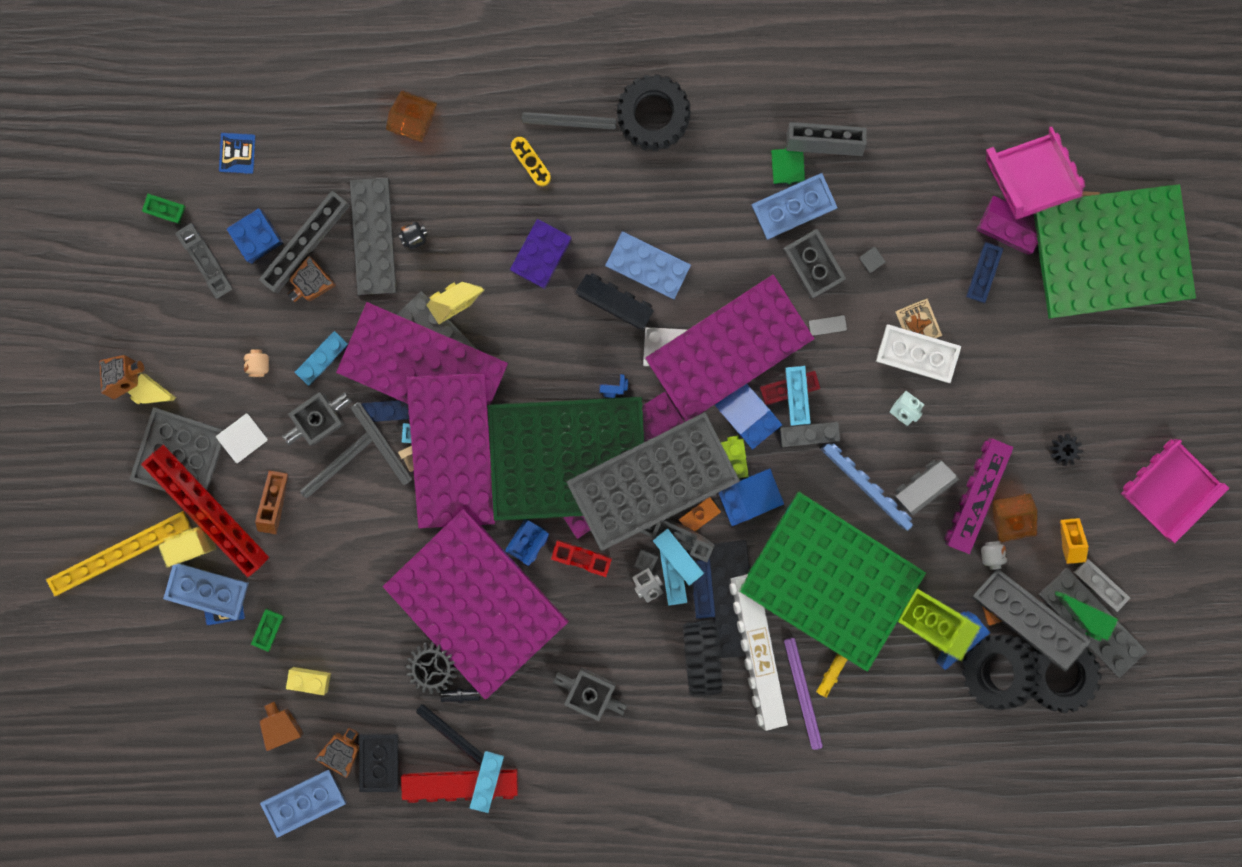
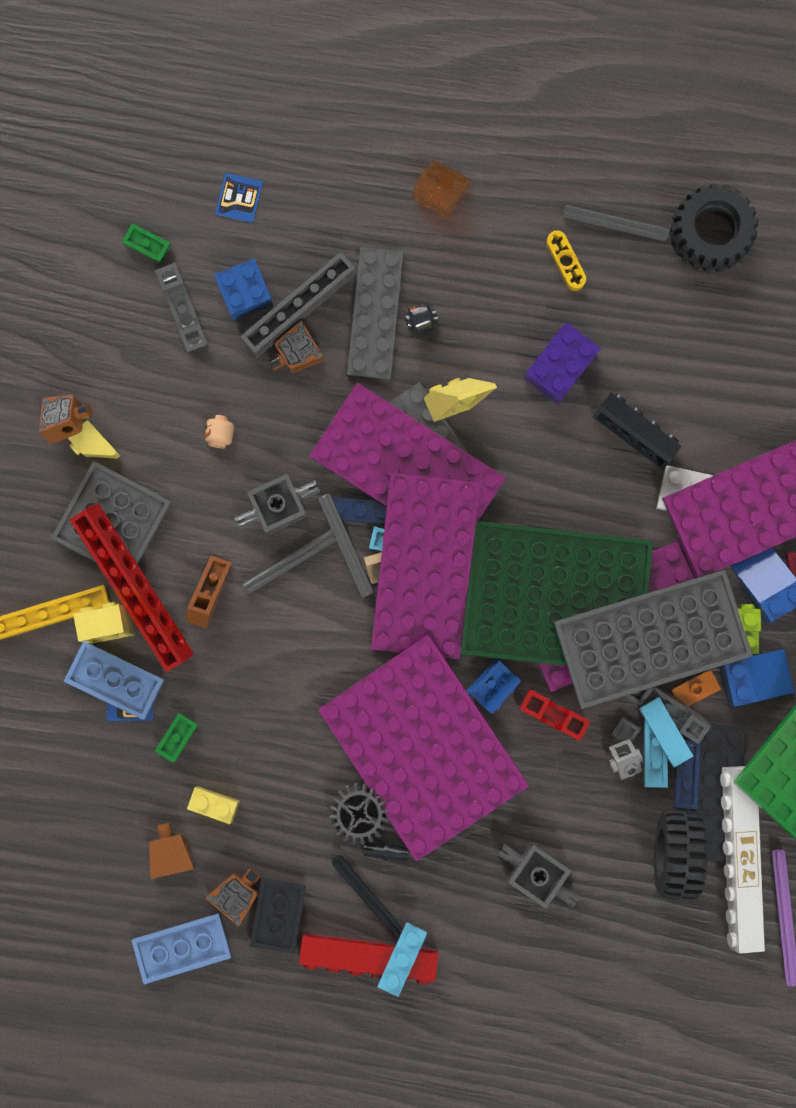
camera: 15 degrees right, 5 degrees down
white sticker [216,414,268,463] -> none
dark azure plate [295,331,348,386] -> none
blue bracket [600,374,628,398] -> none
medium blue plate [605,231,691,300] -> none

